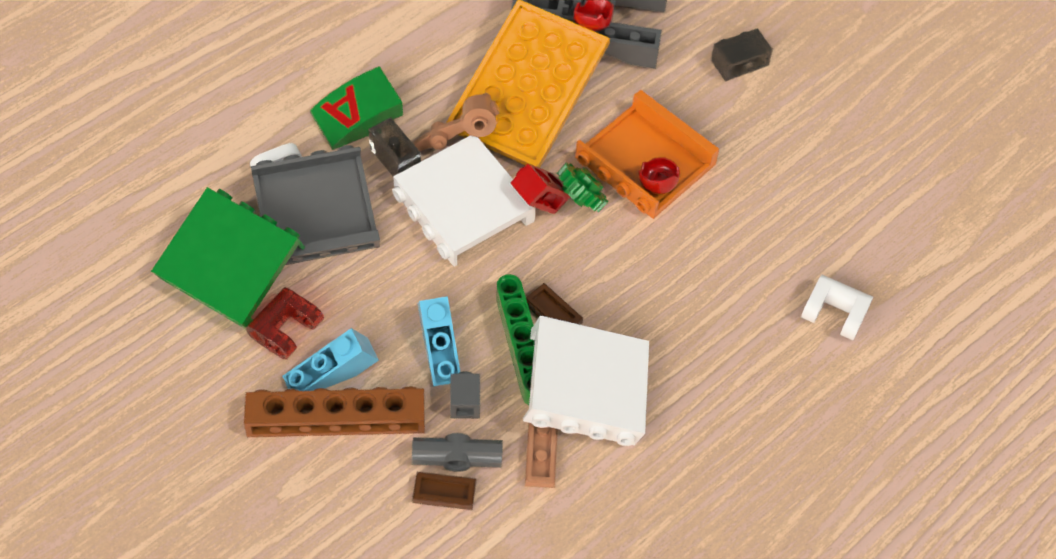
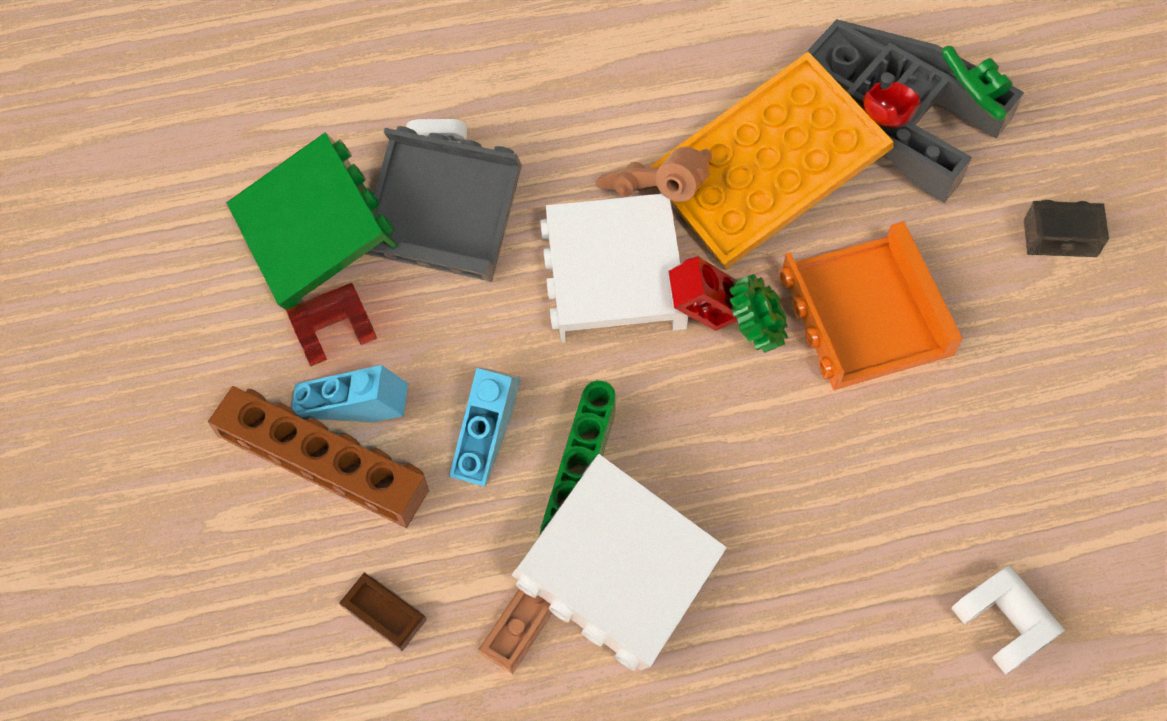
camera: 35 degrees right, 5 degrees up
green slope [310,66,403,150] -> none
clear smoke brick [368,117,421,176] -> none
dark grey piece [412,433,503,472] -> none
dark grey brick [450,371,480,419] -> none
reddish brown tile [526,283,583,325] -> none
red hair [638,157,680,194] -> none

